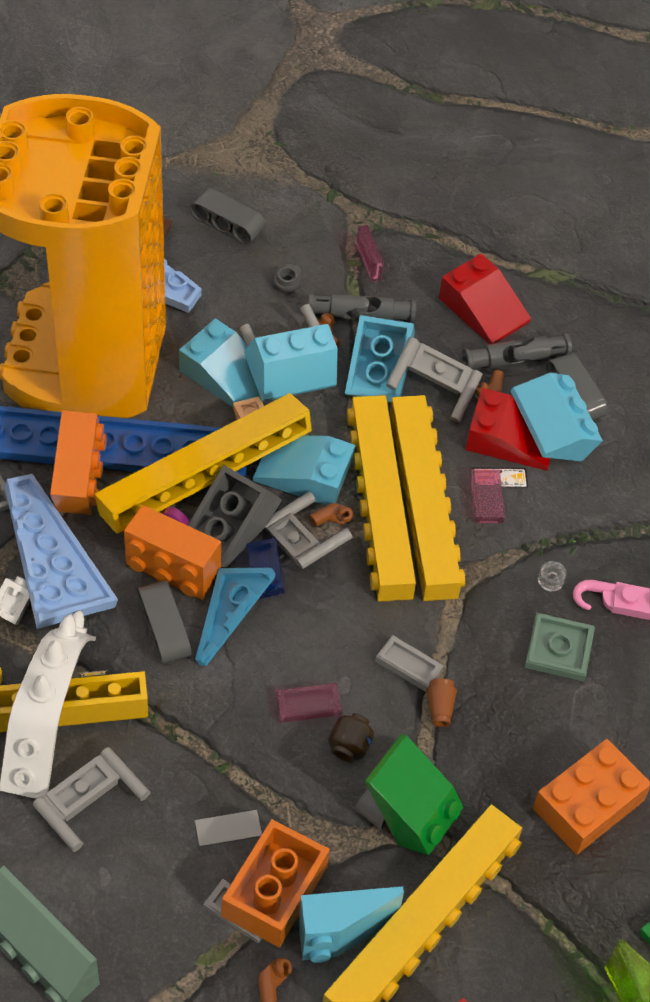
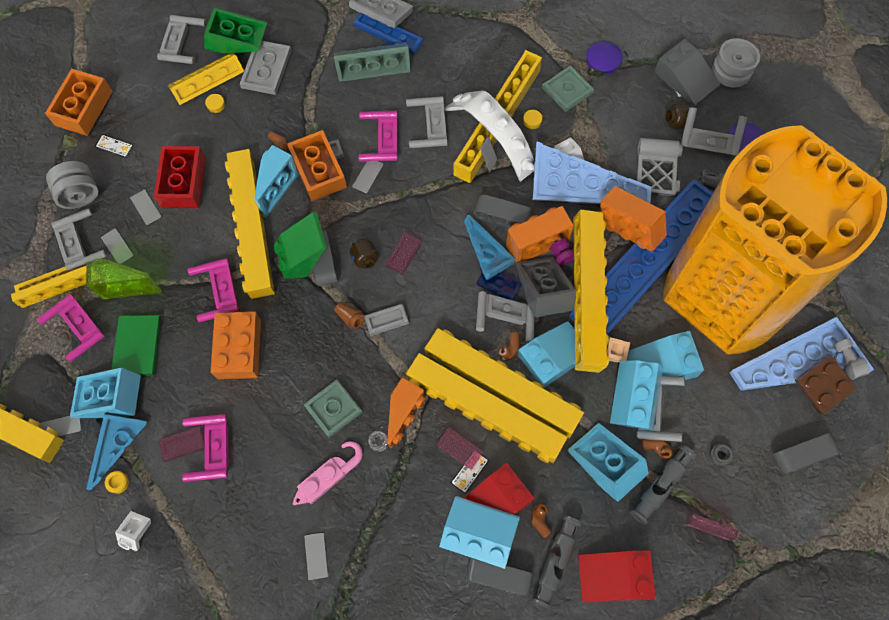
camera: 135 degrees right, 15 degrees up
light grey plate [386,337,483,423] -> none
none -> dark pink plate [188,258,239,323]
none -> dark pink plate [359,111,398,162]
none -> orange slope [387,378,426,449]

